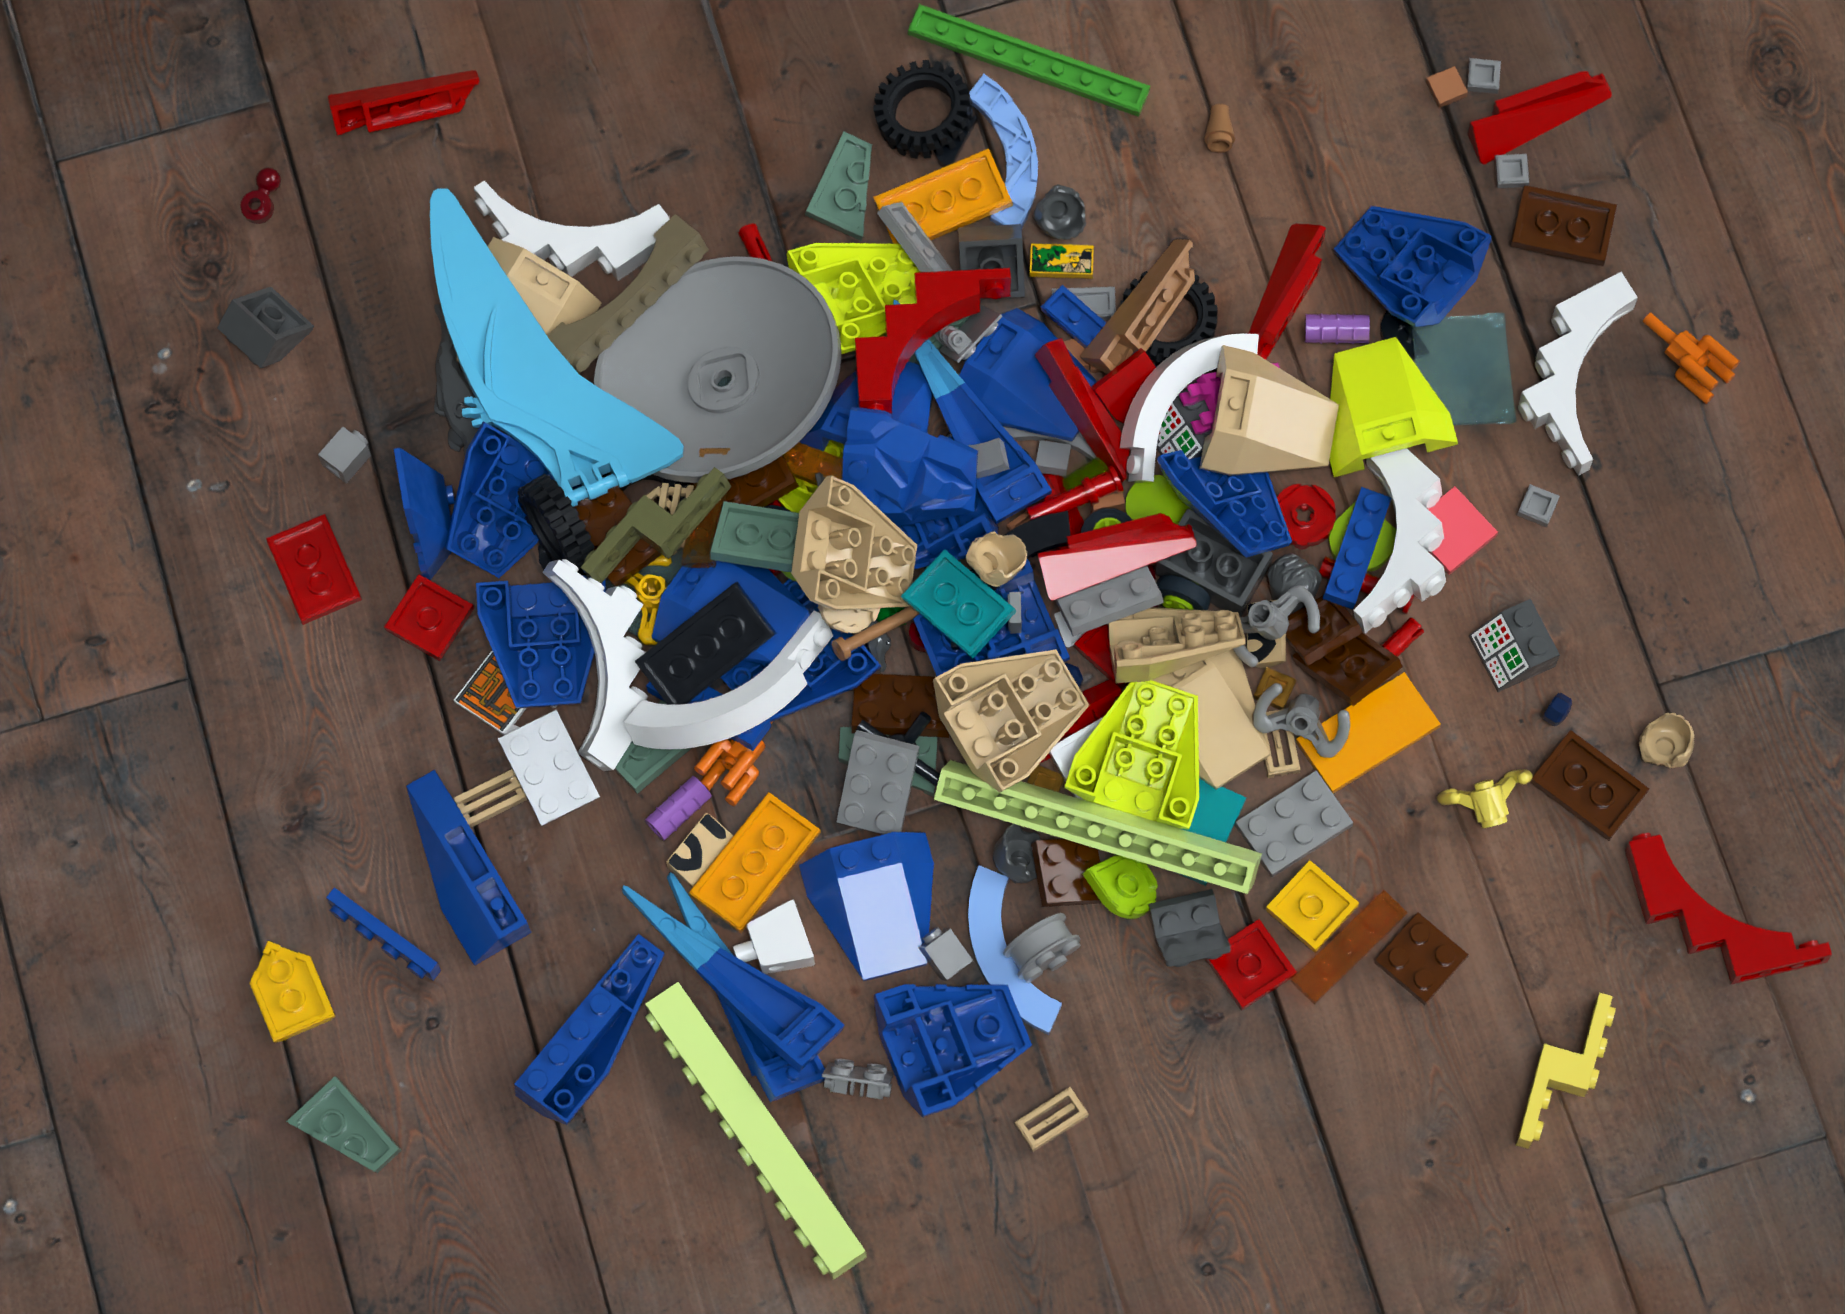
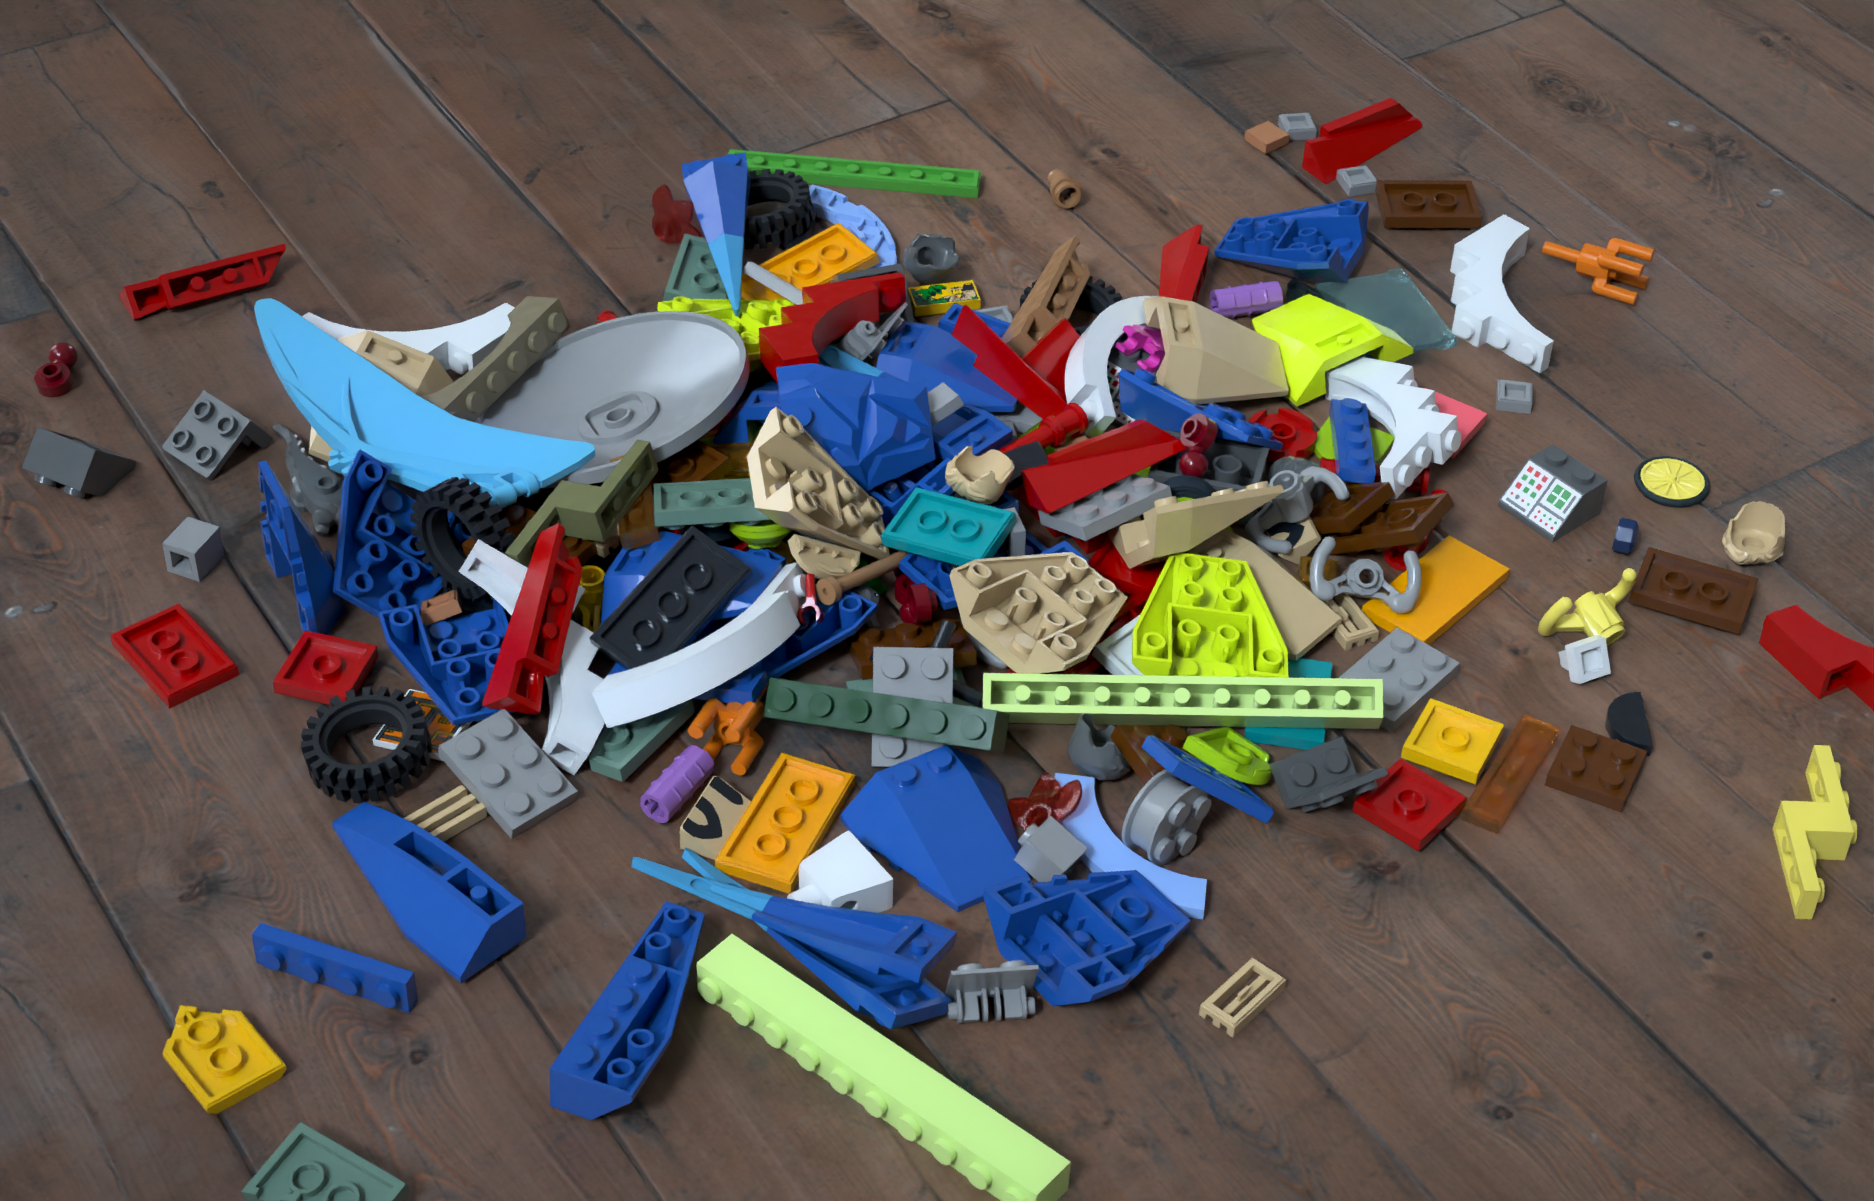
camera: 20 degrees left, 30 degrees down
none -> dark grey bracket [162,390,273,481]
none -> black tyre [301,686,432,803]
none -> nougat tile [421,590,462,626]
none -> red wedge [482,523,583,714]
none -> clear red plate [652,184,702,243]
none -> blue plate [681,153,751,317]
none -> dark green arch [763,678,1010,754]
none -> red hand [797,574,824,626]
none -> dark red plate [900,583,937,625]
none -> clear red plate [1008,772,1082,832]
none -> blue tile [1141,735,1274,824]
none -> dark red plate [1179,413,1217,478]
none -> white tile [1559,635,1611,684]
none -> black tile [1605,692,1652,756]
none -> light yellow wheel [1634,456,1710,508]

